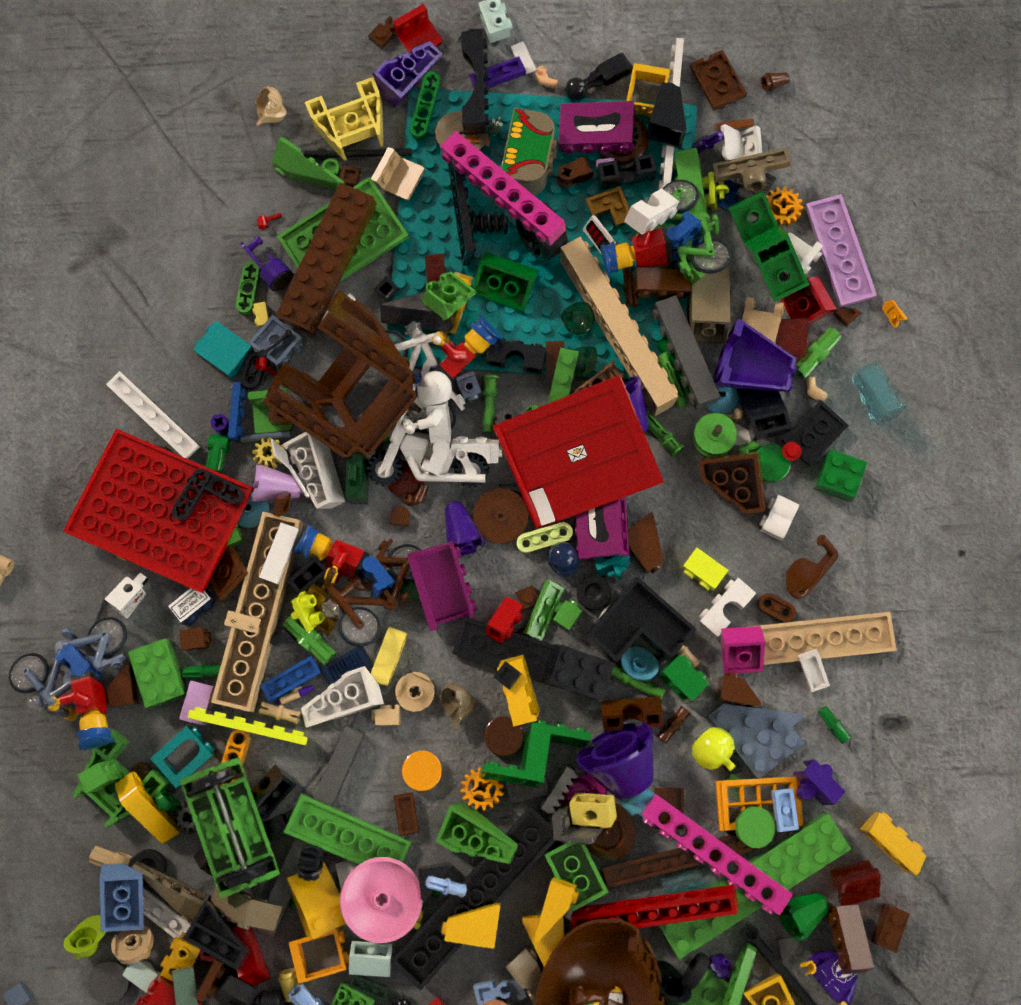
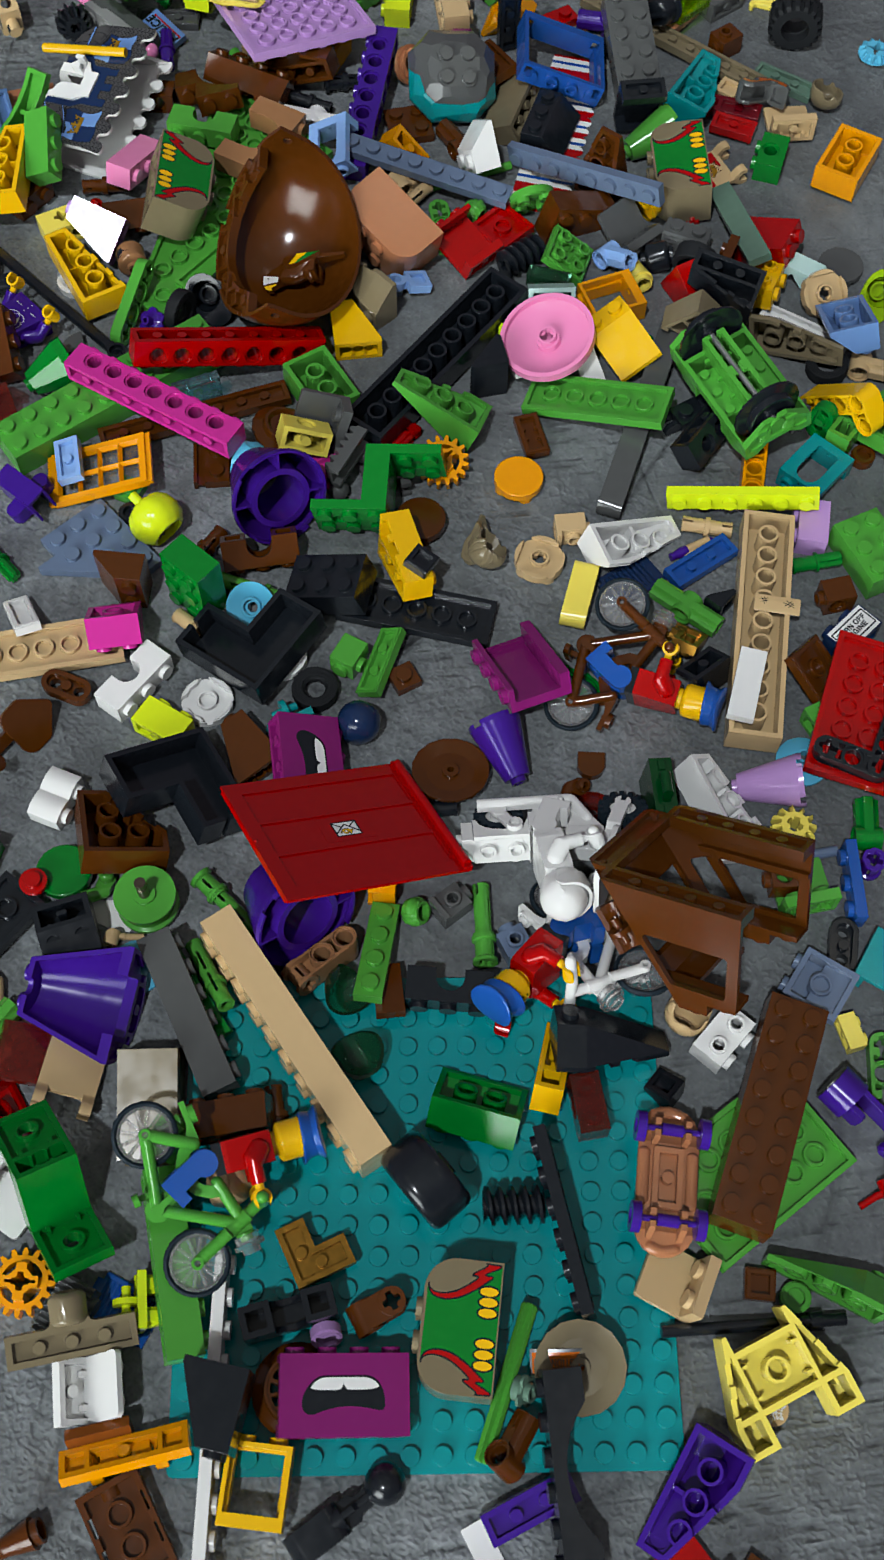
camera: 170 degrees right, 15 degrees down
red hand [255,357,277,376] -> none
black hinge [259,330,292,358] -> none
white piece [271,439,310,498] -> none
reddish brown tile [273,491,291,517] -> none
neon yellow hips [291,591,325,632] -> none
black gear [297,845,325,881] -> none
green beam [410,72,440,140] -> none
bright green slope [421,271,476,321] -> none
light blue axle [425,876,467,898] -> none
dark pink brick [440,131,566,246] -> none
yellow slope [441,903,501,949] -> none
red brick [485,596,524,643] -> none
yellowish green plate [517,522,573,554] -> none
white sticker [529,488,555,525] -> none
yellow slope [534,877,579,943] -> none
light nougat arm [536,66,558,89] -> none
slope [583,215,616,255] -> none
white arch [624,189,679,234] -> none
dark purple axle [692,130,724,154] -> none
bright green tile [735,807,775,848] -> none
none -> light orange hinge [58,1419,192,1488]
none -> black piece [99,727,242,845]
none -> white tile [181,677,234,727]
none -> red axle [392,423,422,444]
none -> bright green axle [475,1302,538,1465]
none -> reddish brown piece [484,1408,539,1484]
none -> nougat piece [627,1107,712,1258]

